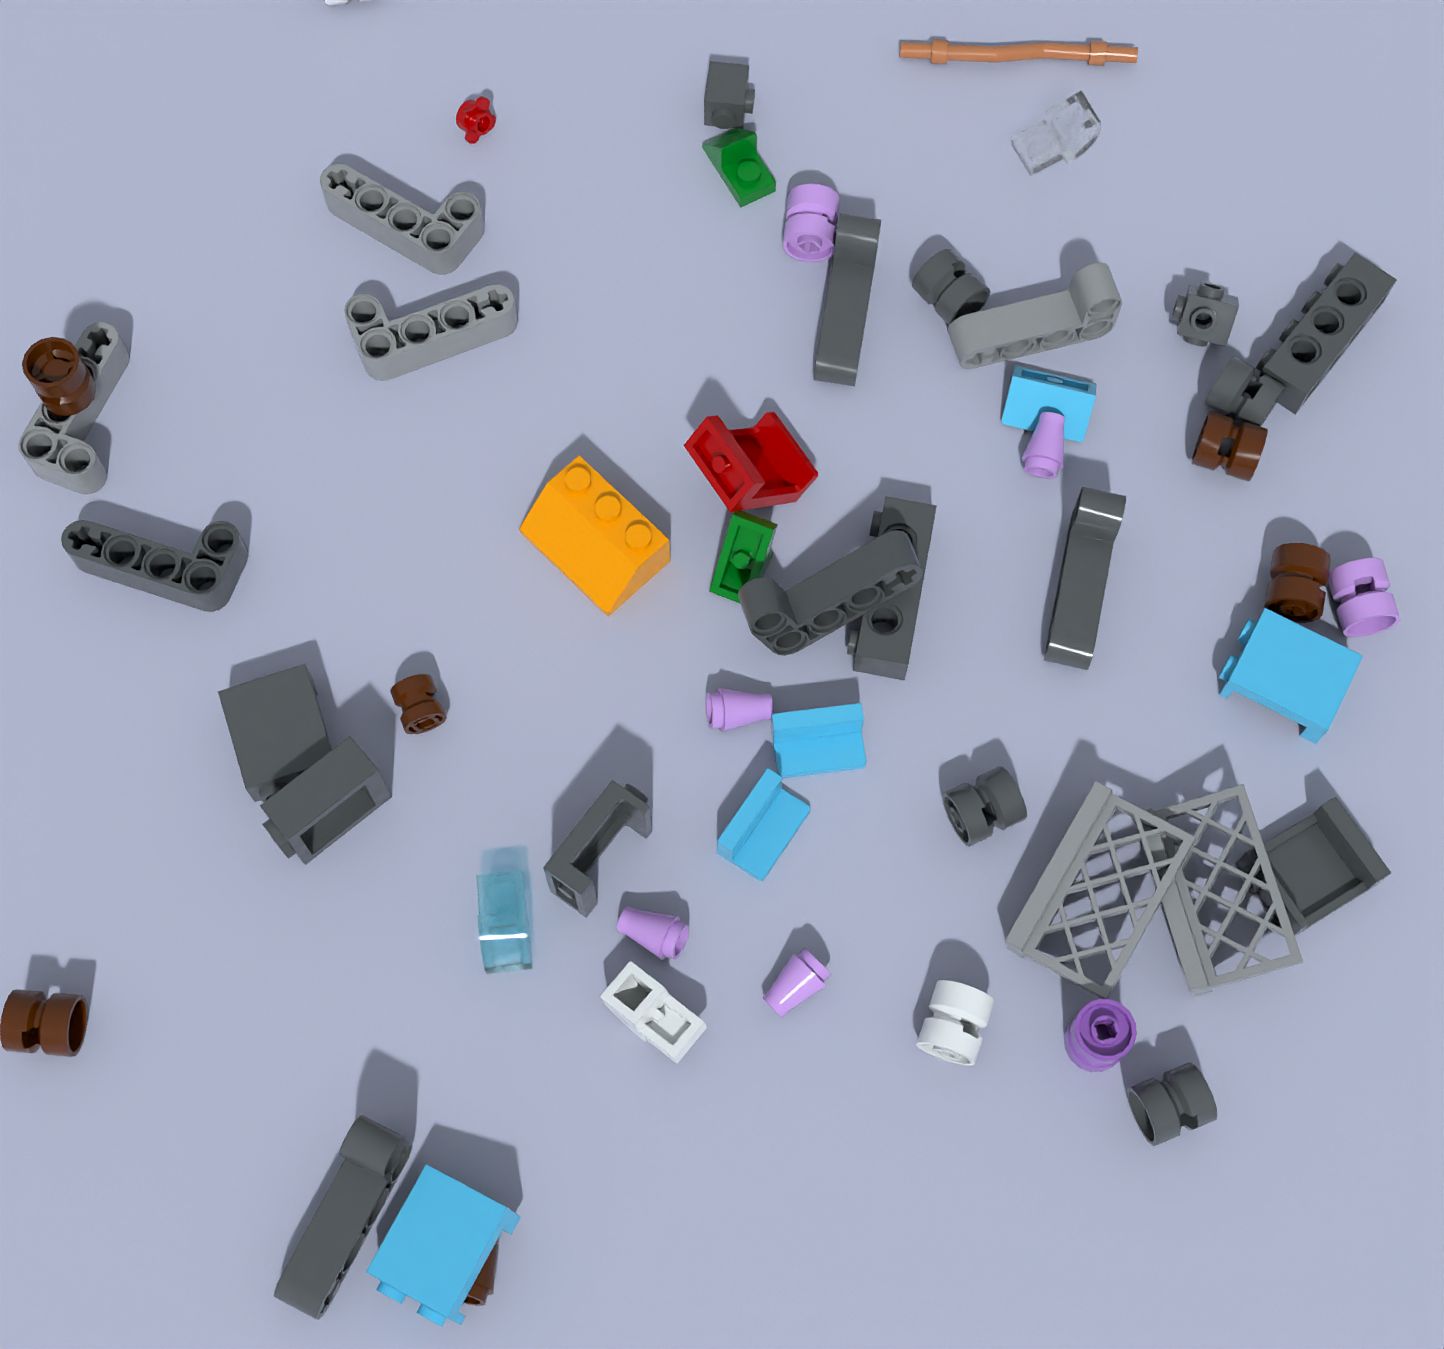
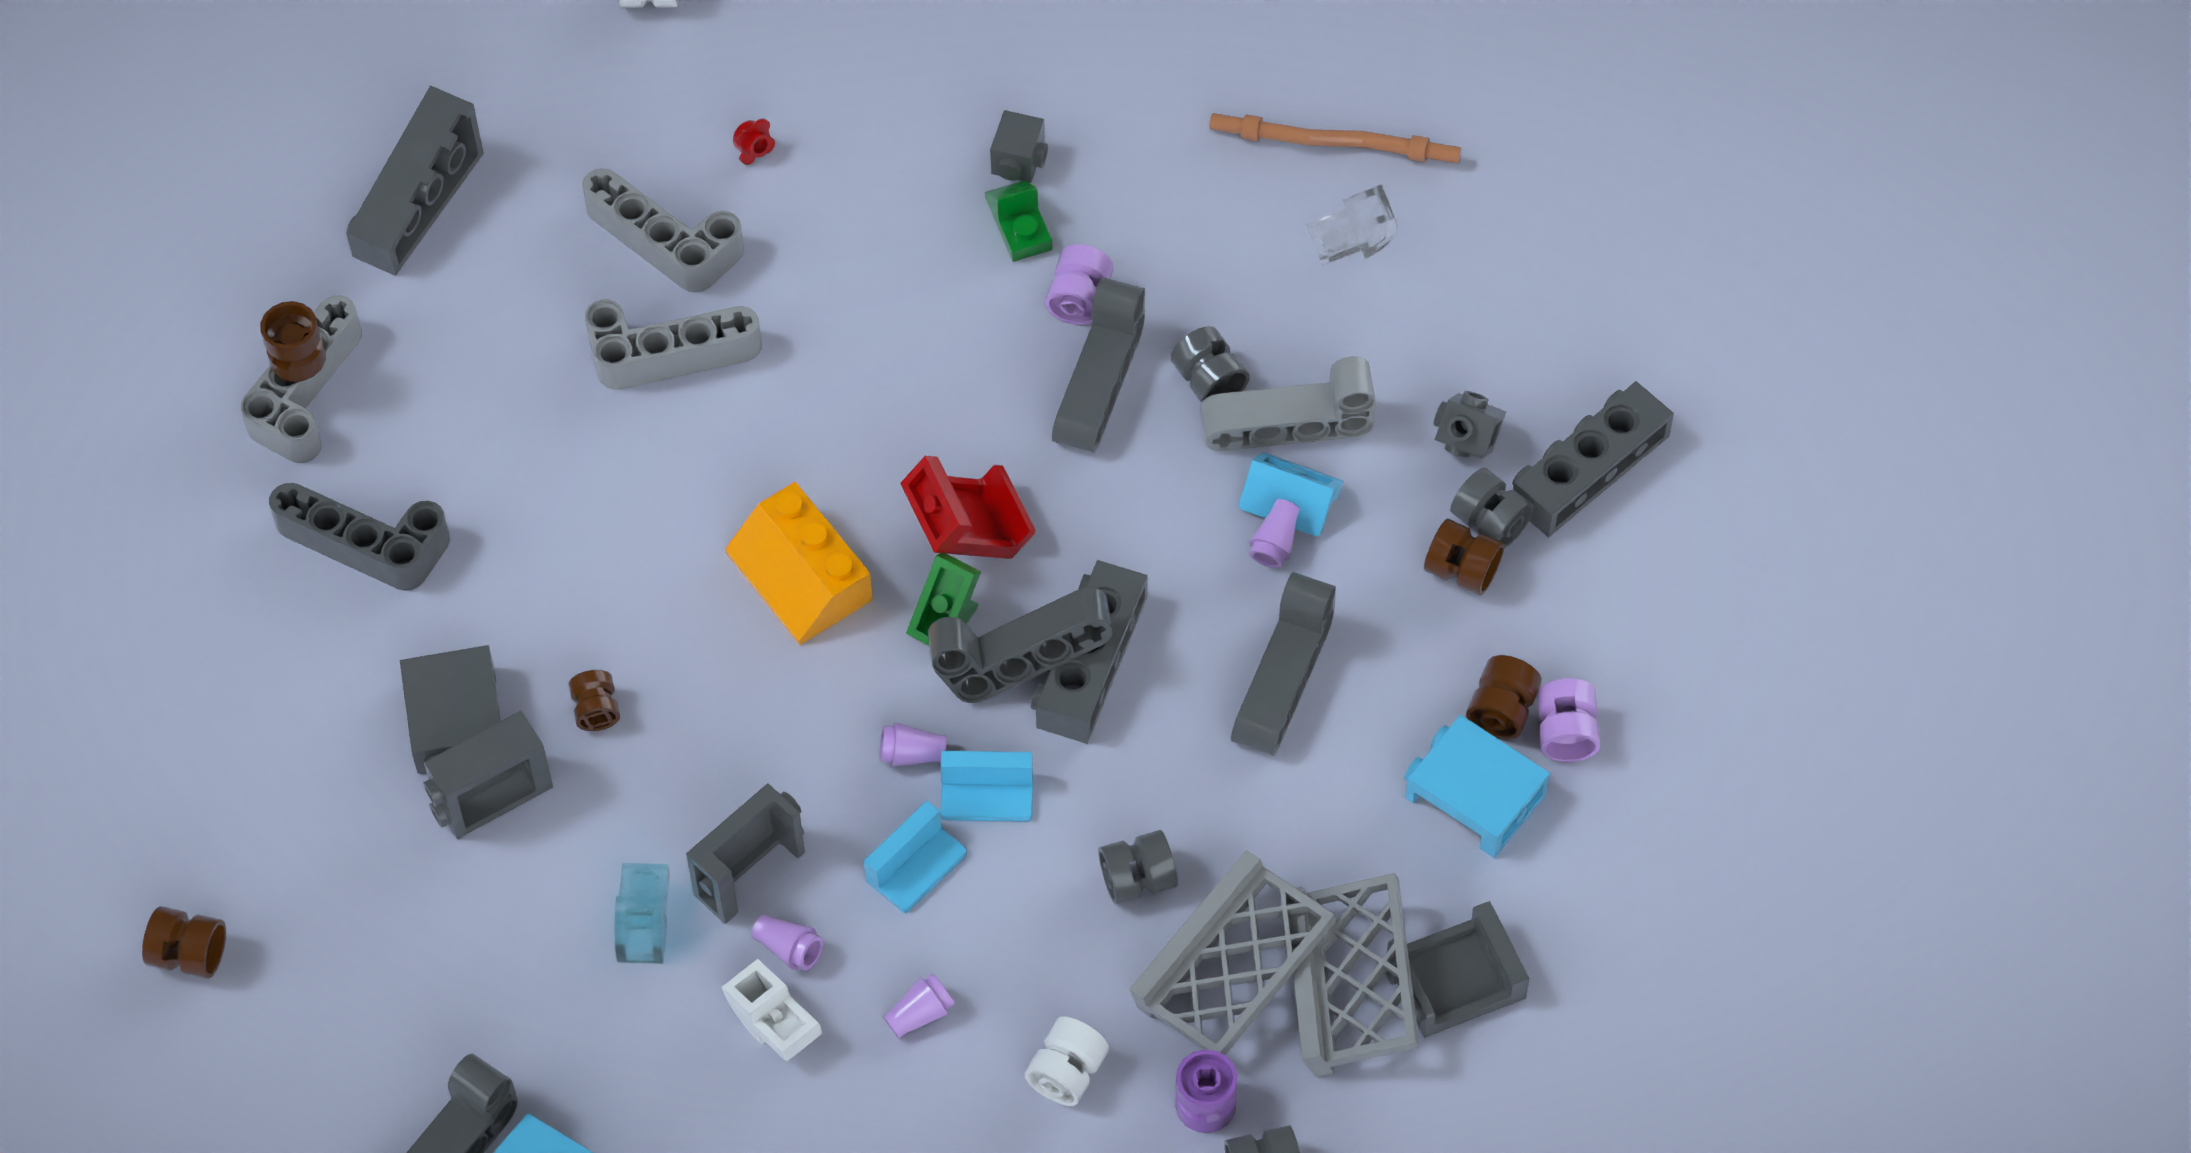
camera: 10 degrees right, 10 degrees down
none -> dark grey wedge [346,85,484,276]

